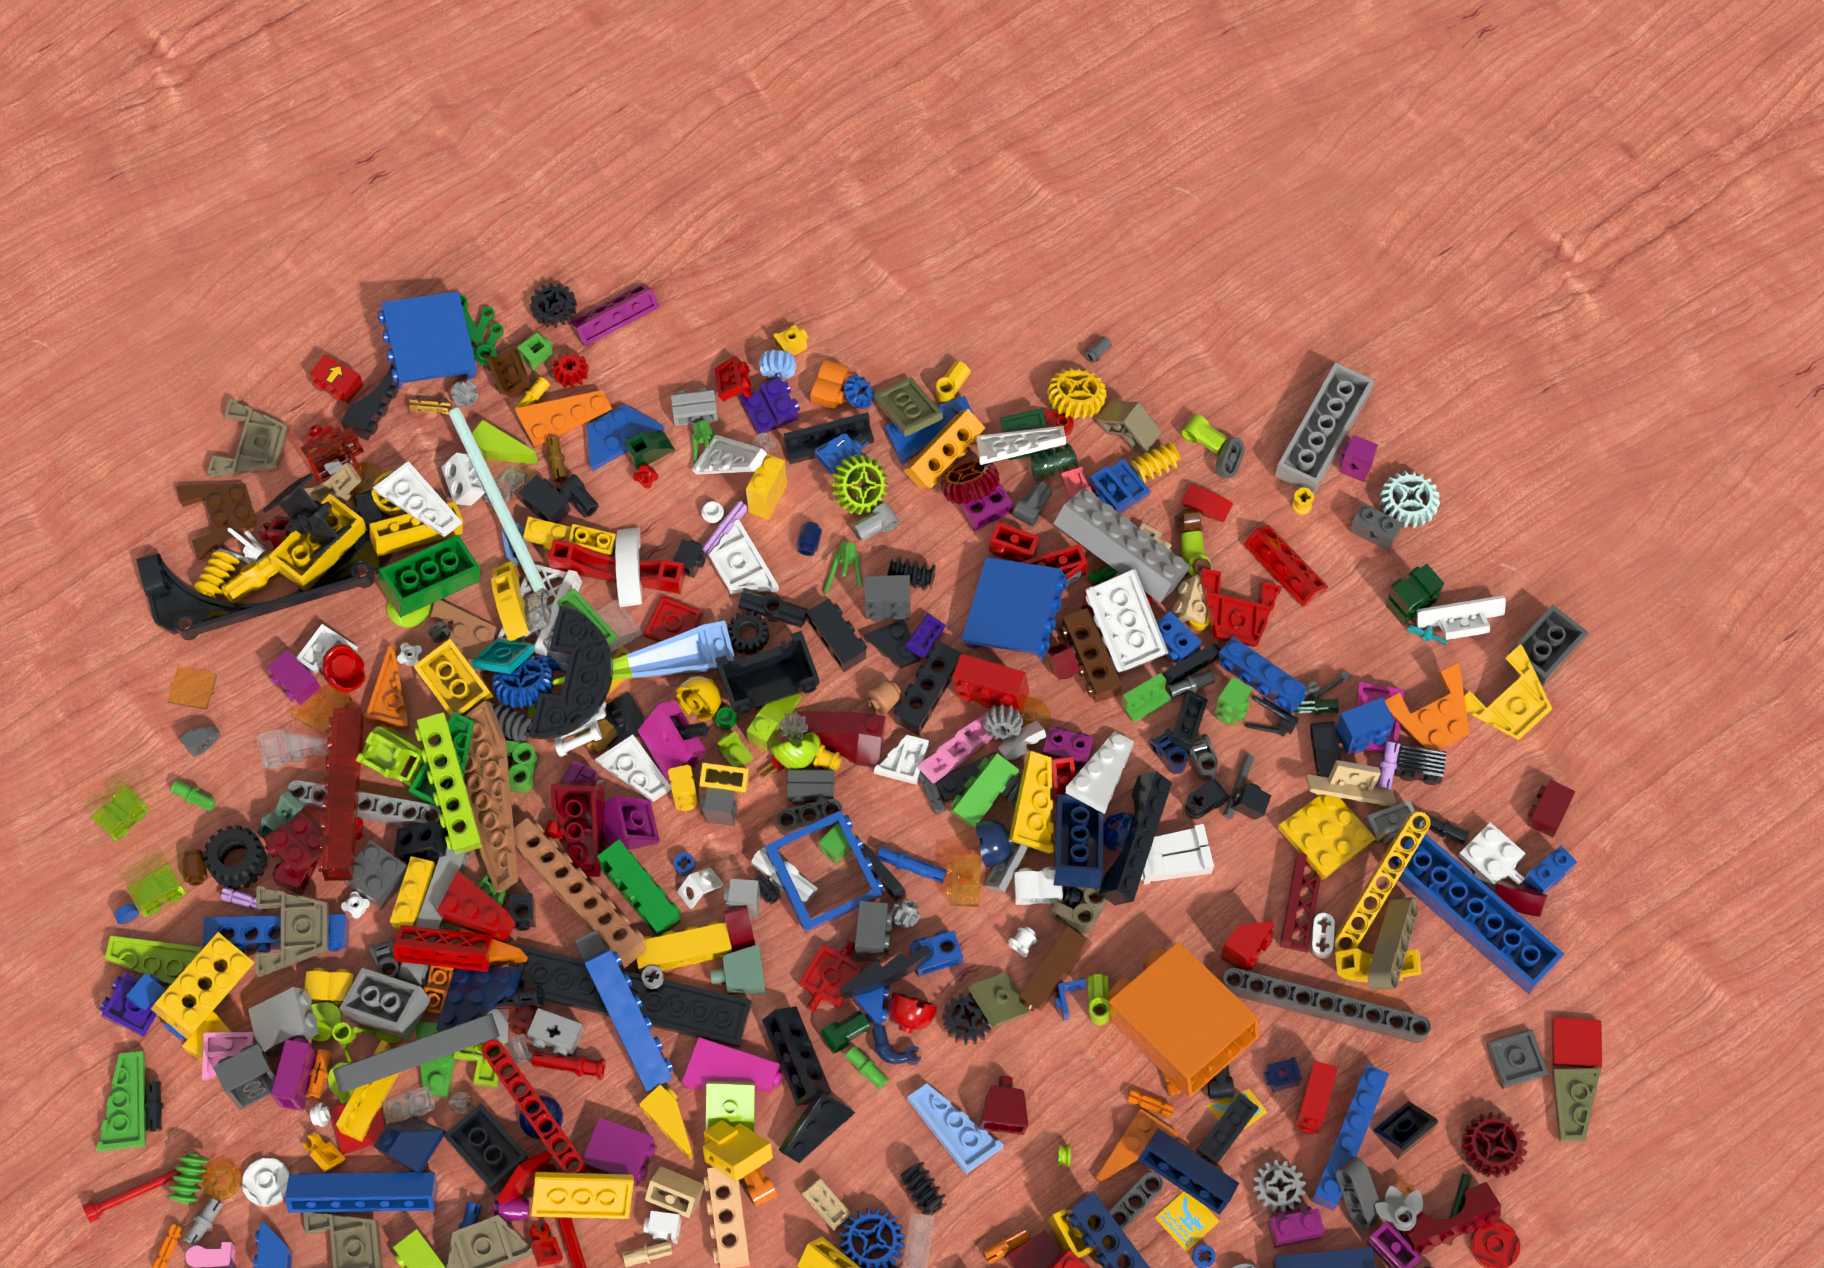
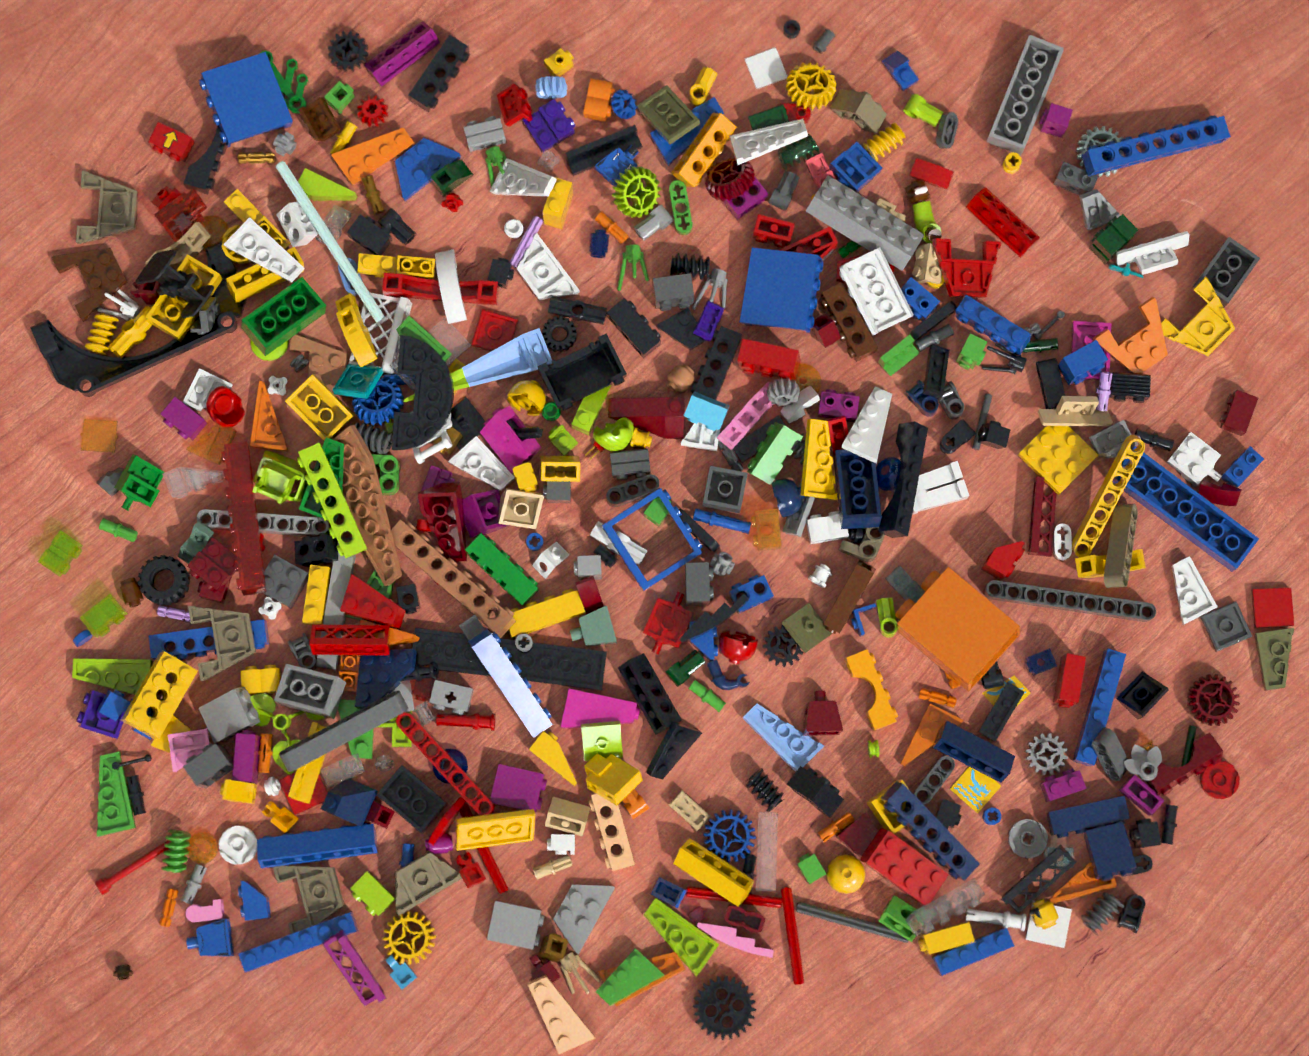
camera: 10 degrees left, 15 degrees up
clear slope [525,587,552,634] -> none
clear gear [779,711,808,741] -> none
none -> black hinge [112,754,152,770]
none -> green plate [114,454,166,511]
none -> dark grey bracket [190,297,220,335]
none -> yellow slope [220,779,257,804]
none -> yellow slope [224,189,291,249]
none -> dark red brick [366,801,395,829]
none -> black brick [408,35,470,113]
none -> tan slope [498,488,544,529]
none -> orange axle [595,211,629,243]
none -> bright green beam [669,180,692,235]
none -> medium azure brick [684,391,730,431]
none -> light grey plant [692,269,728,310]
none -> dark grey brick [702,466,748,514]
none -> white sticker [745,48,788,89]
none -> black bush [783,20,800,39]
none -> black brick [786,766,844,818]
none -> light orange arch [844,649,898,731]
none -> blue slope [882,50,919,91]
none -> clear light blue slope [885,566,925,603]
none -> black brick [935,799,962,830]
none -> light grey wing [1079,189,1121,231]
none -> blue brick [1081,115,1231,177]
none -> white wing [1172,556,1217,625]

